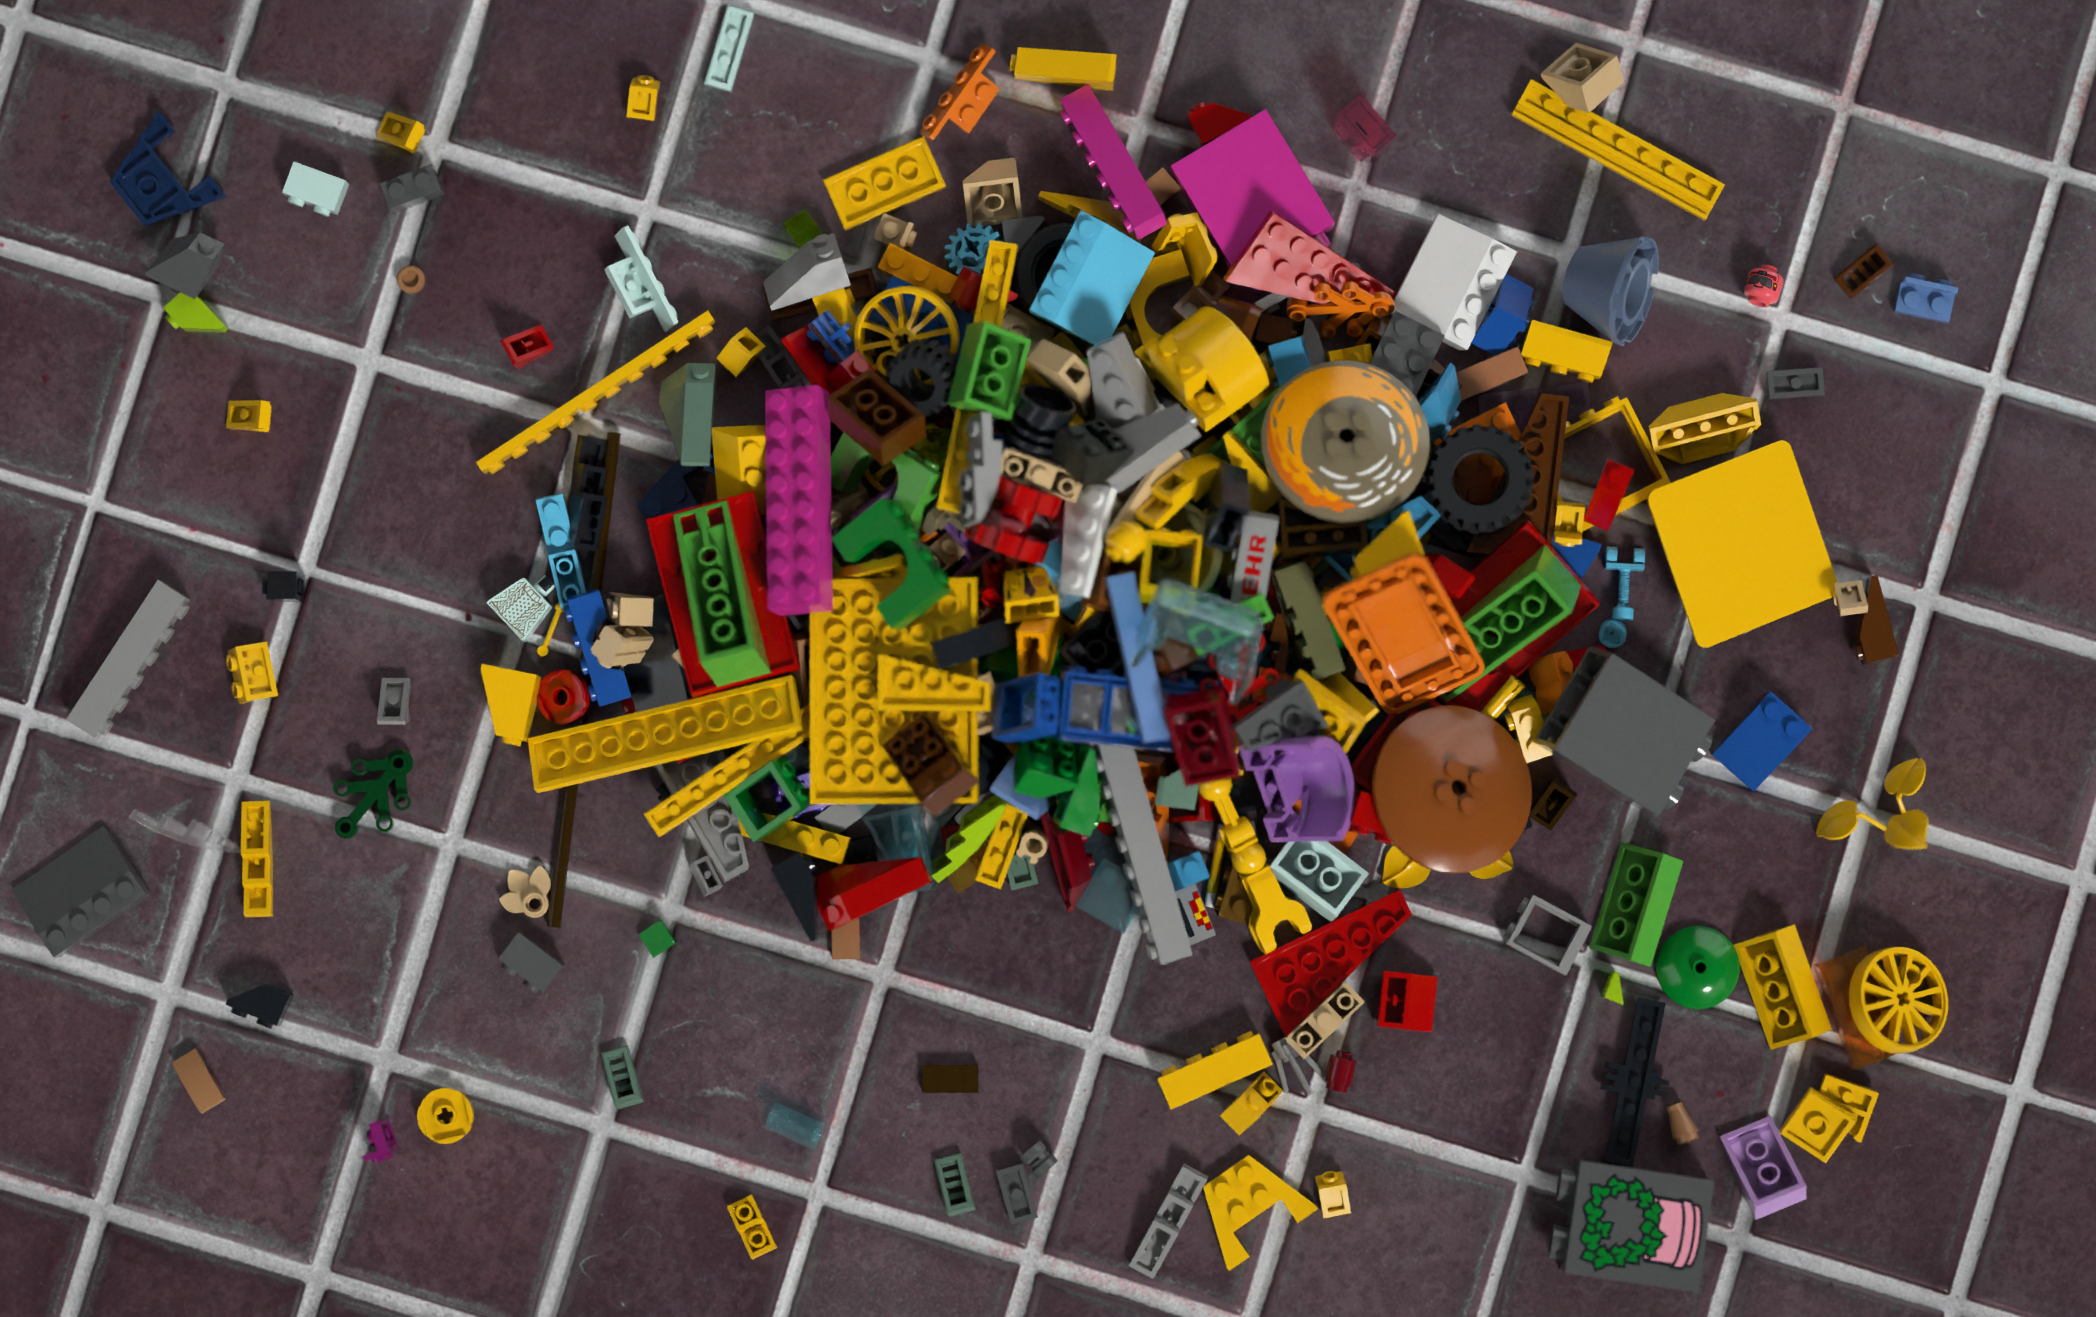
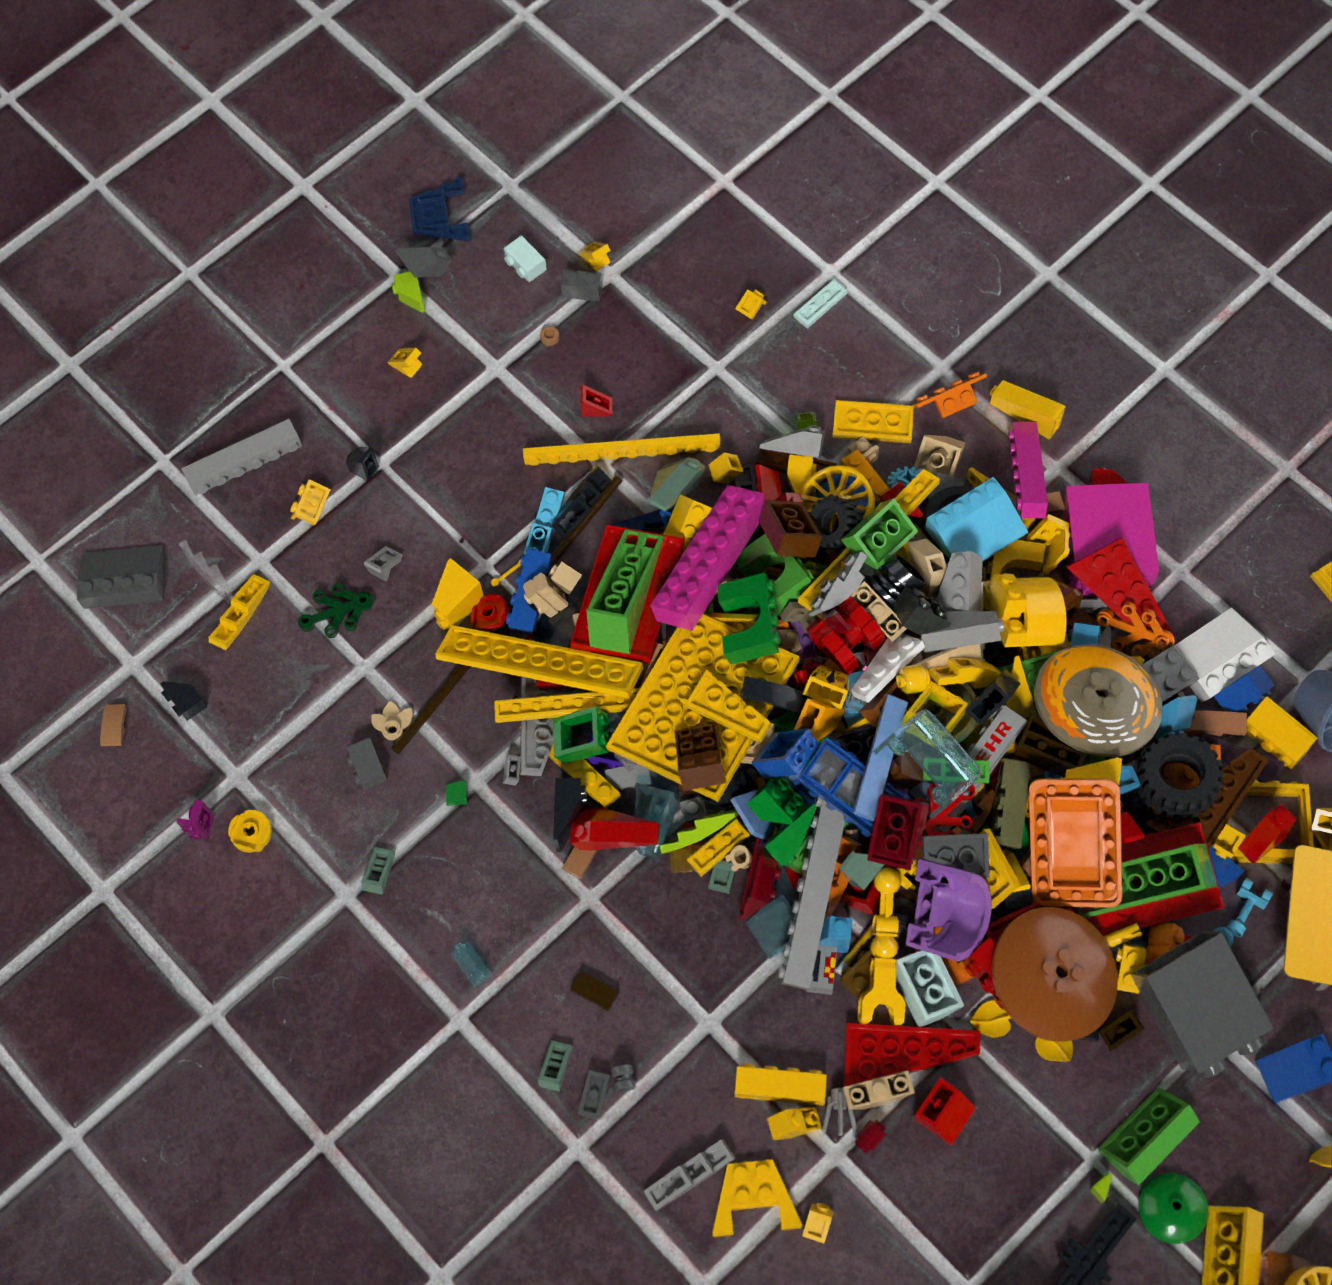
camera: 30 degrees right, 20 degrees down
light aqua torso [486,575,555,642] -> none
light aqua bracket [604,225,678,332] -> none
yellow slope [727,1195,778,1260] -> none
blue hips [806,309,855,364] -> none
clear pink brick [1332,93,1397,165] -> none
light grey window [1504,895,1592,976] -> none

